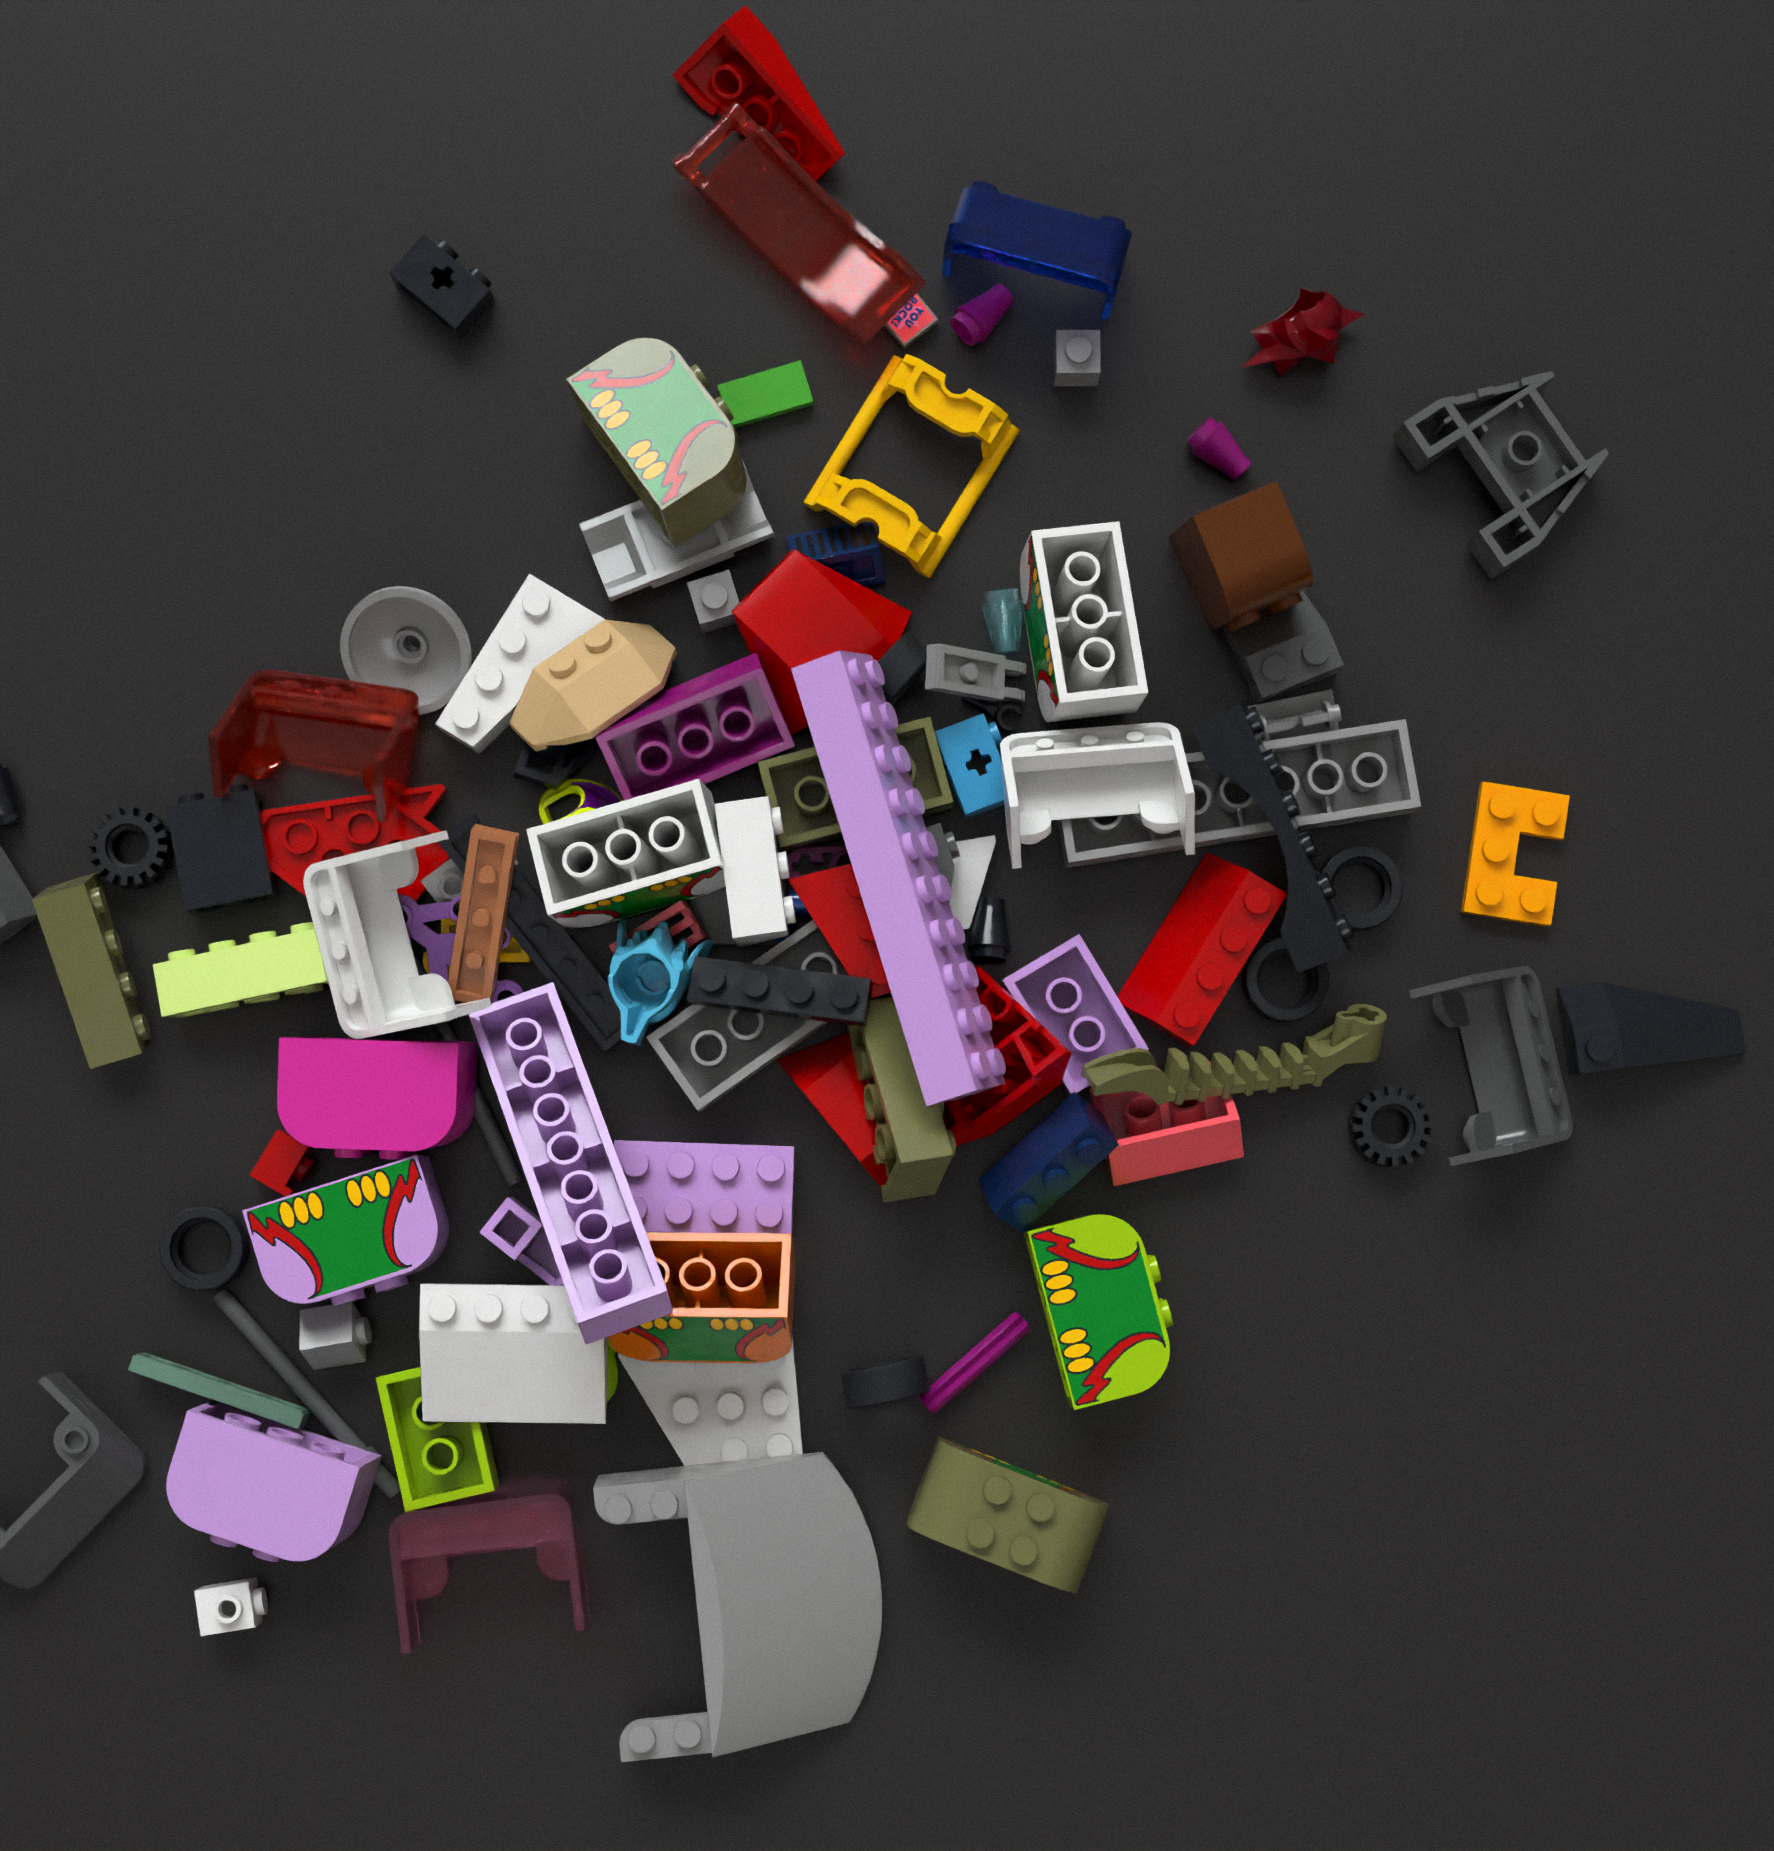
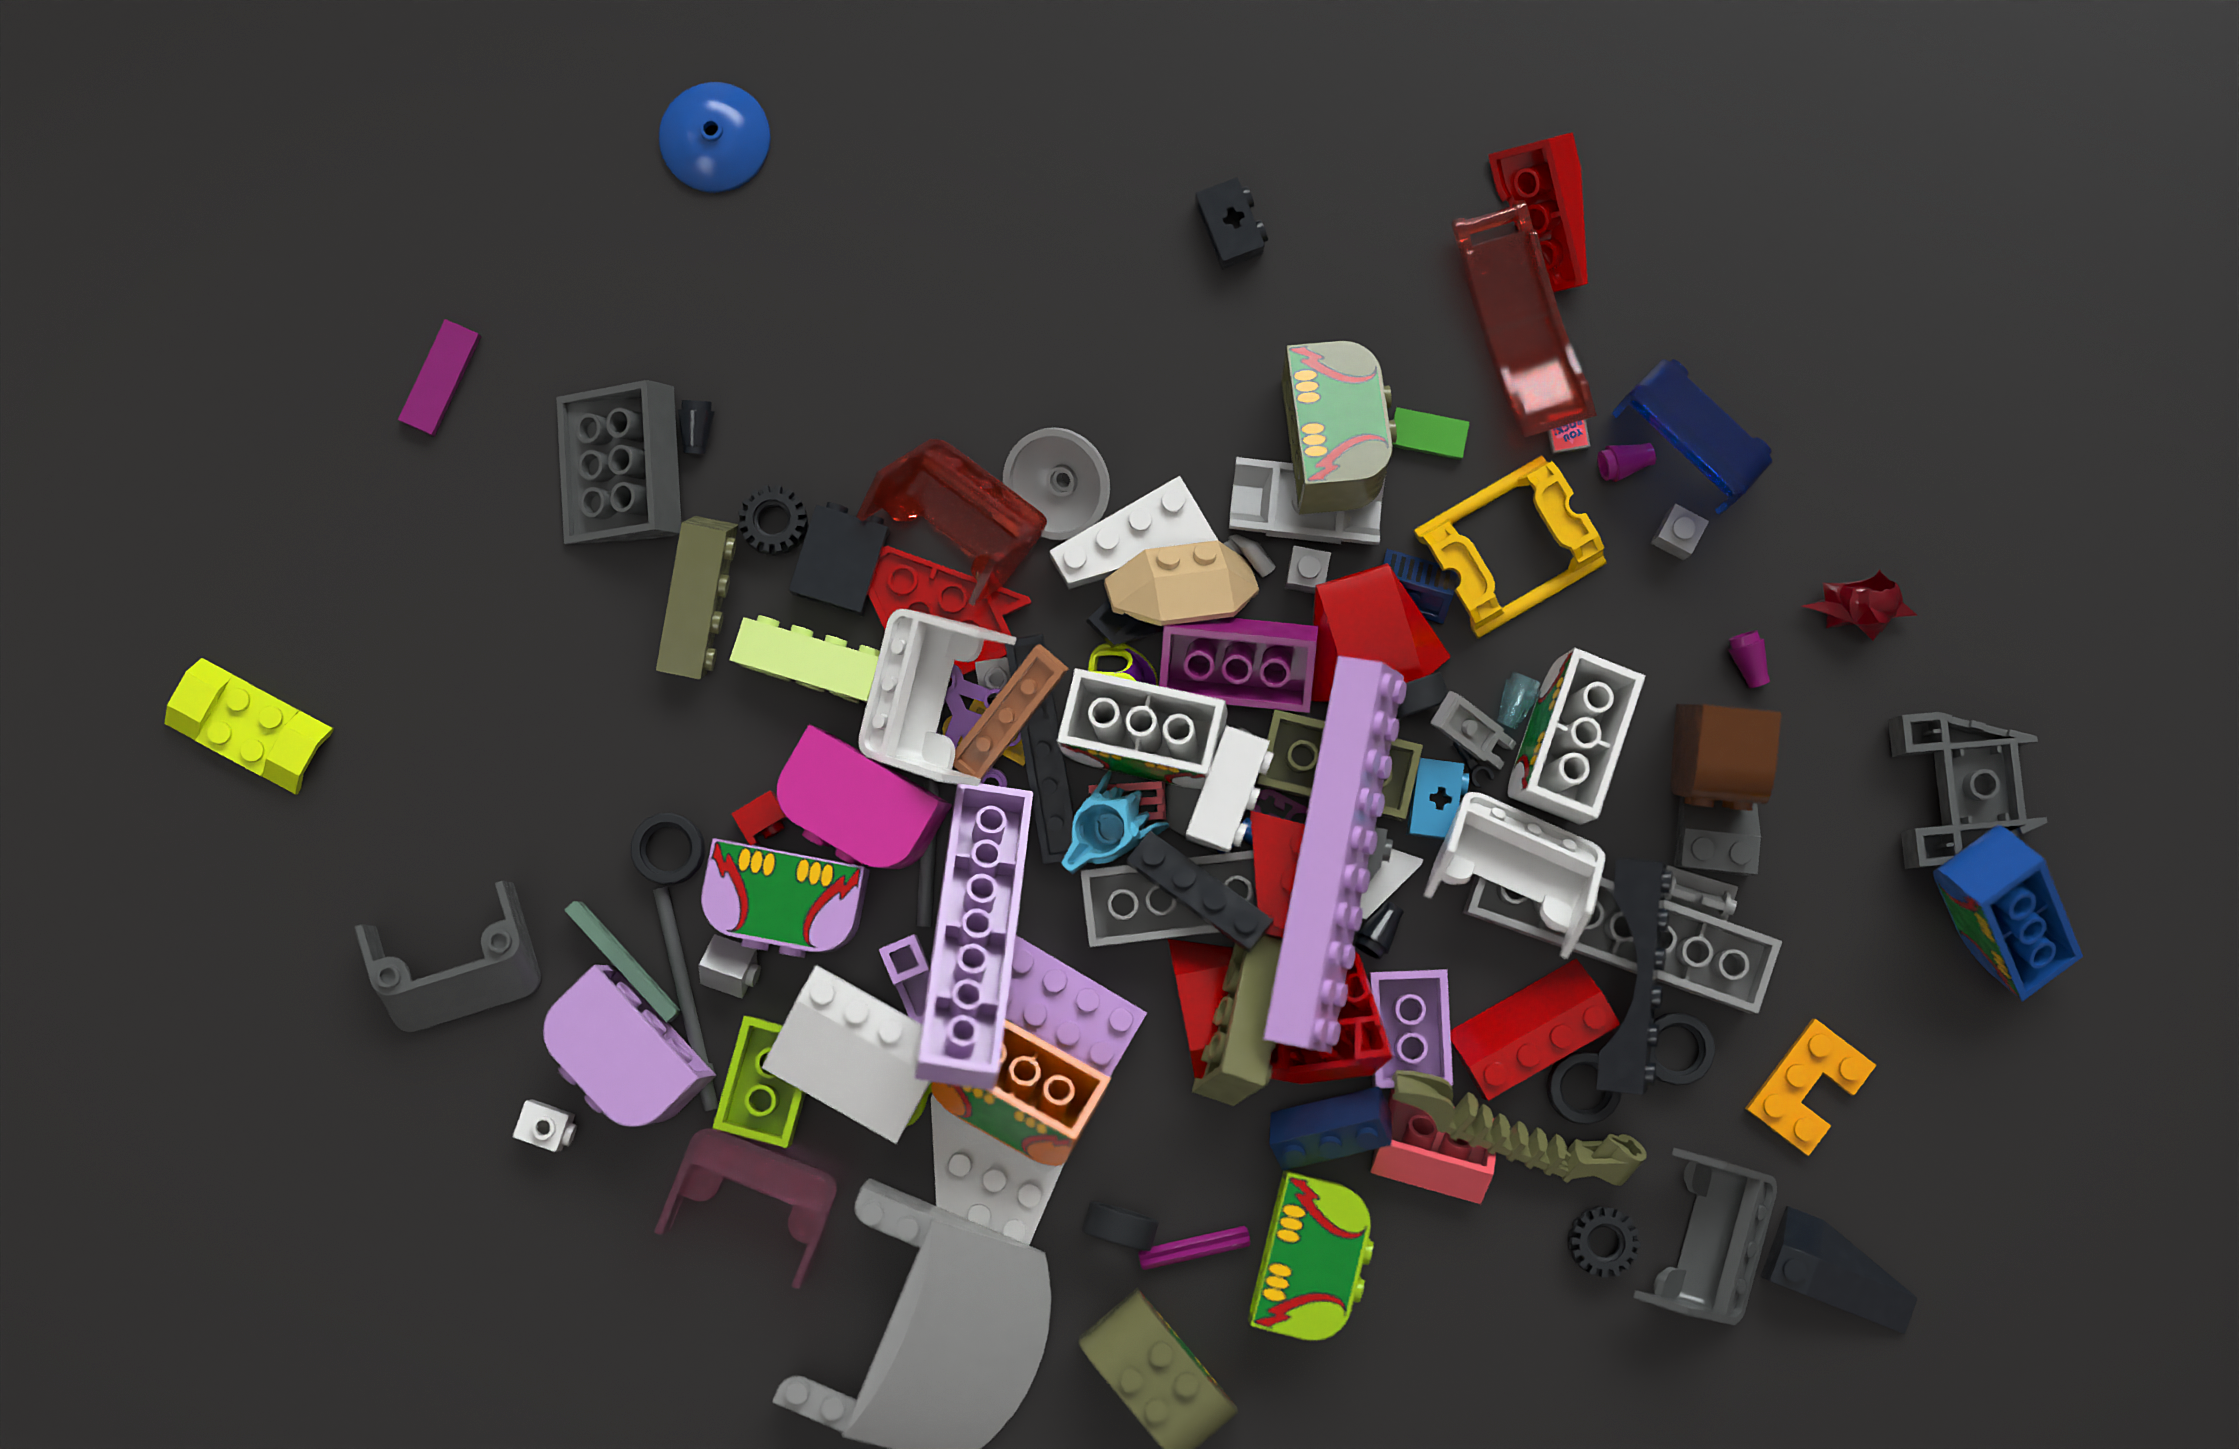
camera: 30 degrees right, 0 degrees up
none -> light grey arm [1223,534,1276,577]
none -> blue brick [1933,825,2083,1001]

